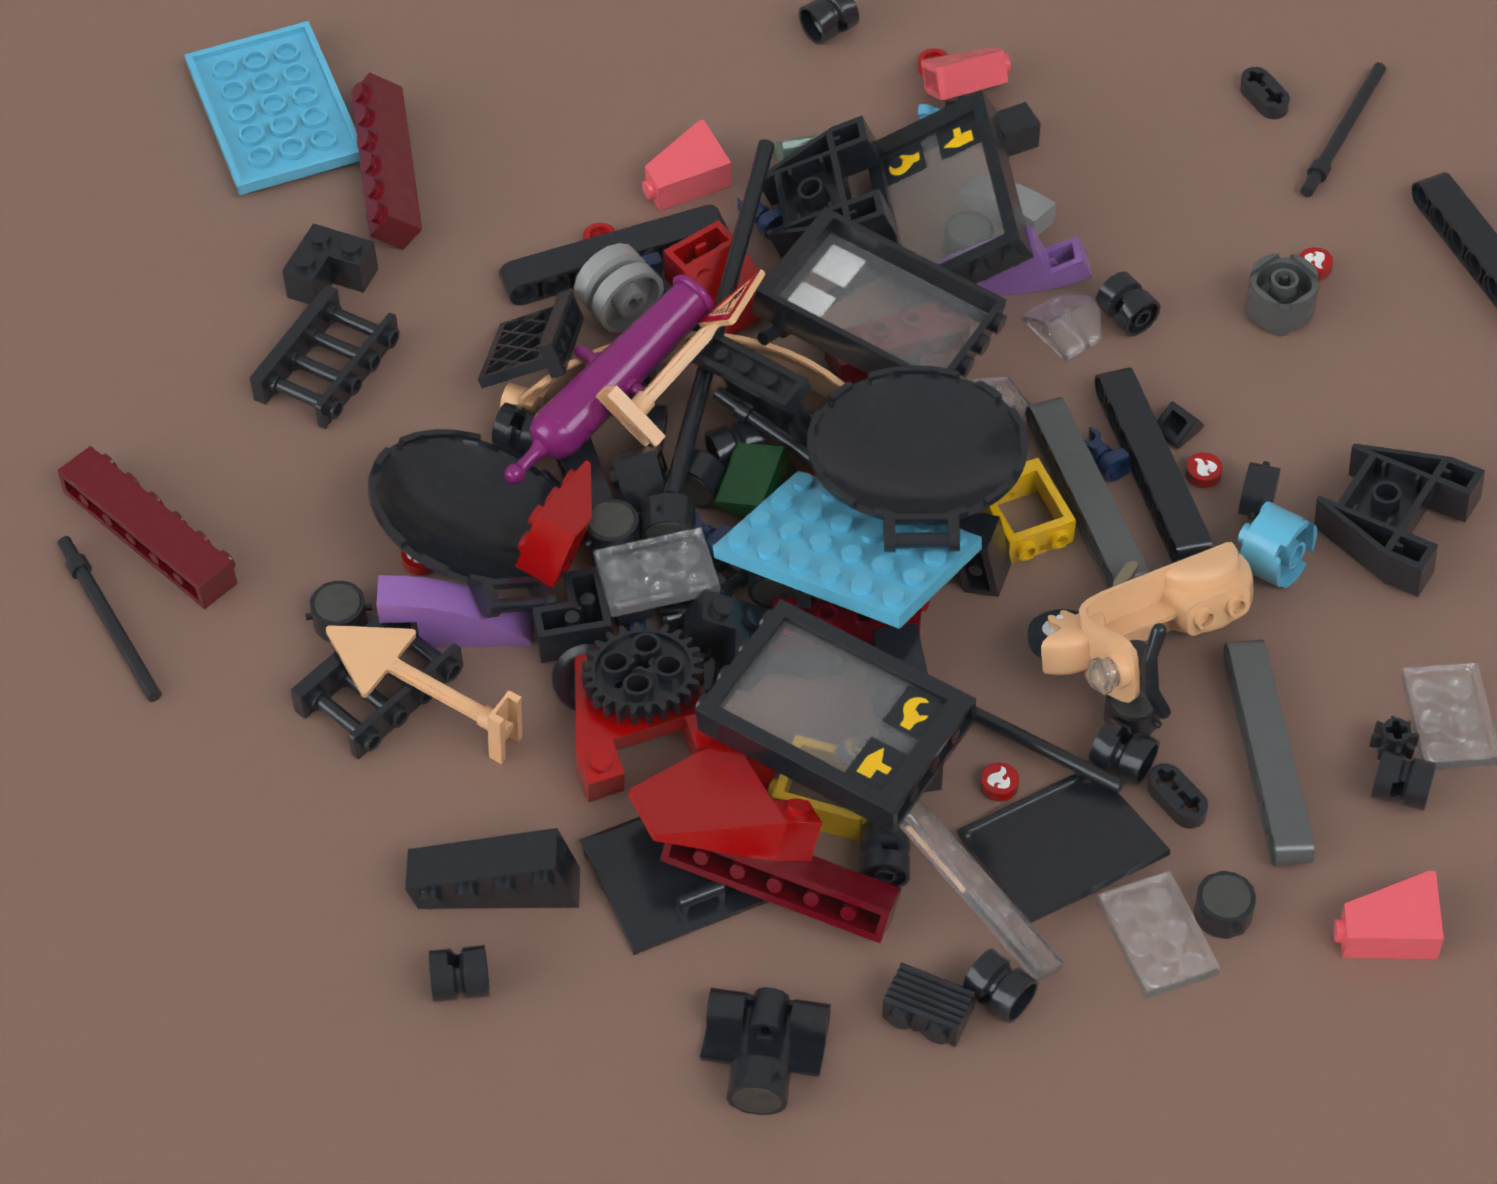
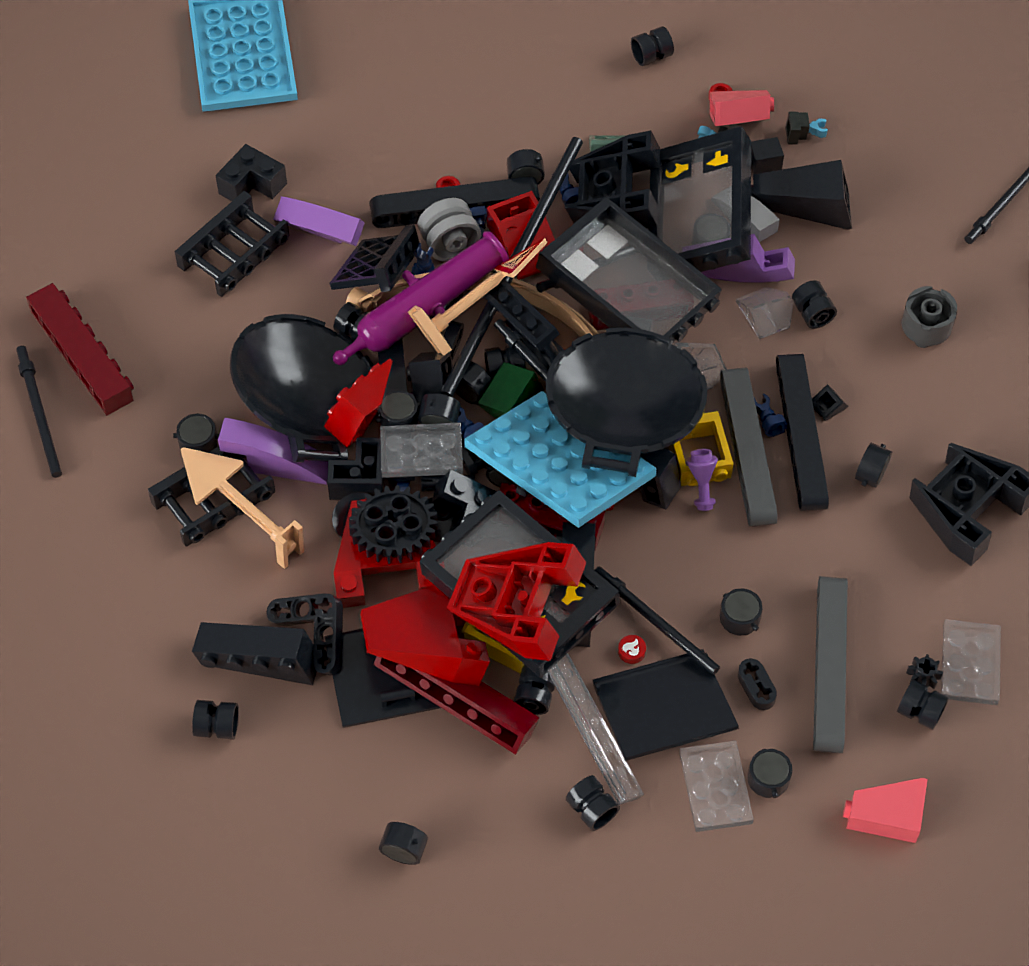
camera: 10 degrees right, 5 degrees up
dark red brick [351,72,422,250] -> none
coral slope [642,119,732,211] -> none
black panel [700,987,831,1076] -> none
black brick [882,963,976,1046] -> none
light nougat piece [1028,542,1254,719] -> none
black wheel [1089,717,1160,785] -> none
red tile [1186,452,1223,488] -> none
medium azure brick [1238,501,1317,588] -> none
black beam [1240,67,1290,119] -> none
red tile [1299,247,1333,280] -> none
none -> black beam [266,593,343,676]
none -> medium lavender slope [273,196,365,246]
none -> dark blue piece [411,243,435,275]
none -> red wedge [447,542,586,661]
none -> black piece [506,149,545,185]
none -> medium lavender piece [686,449,718,511]
none -> black slope [751,160,852,229]
none -> pearl dark grey piece [785,111,828,144]

